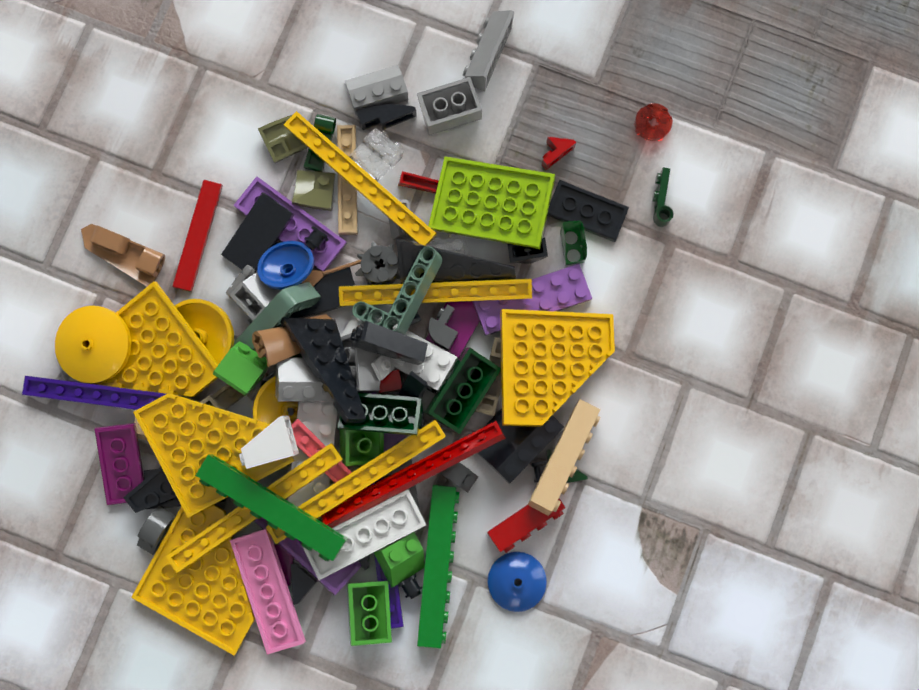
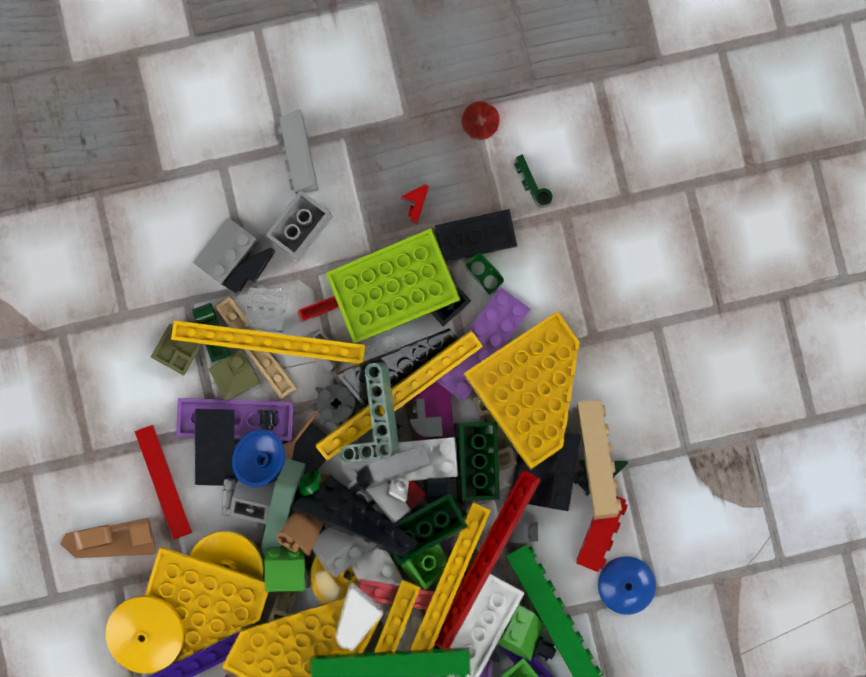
camera: 30 degrees left, 5 degrees up
none -> green tile [299,470,322,496]

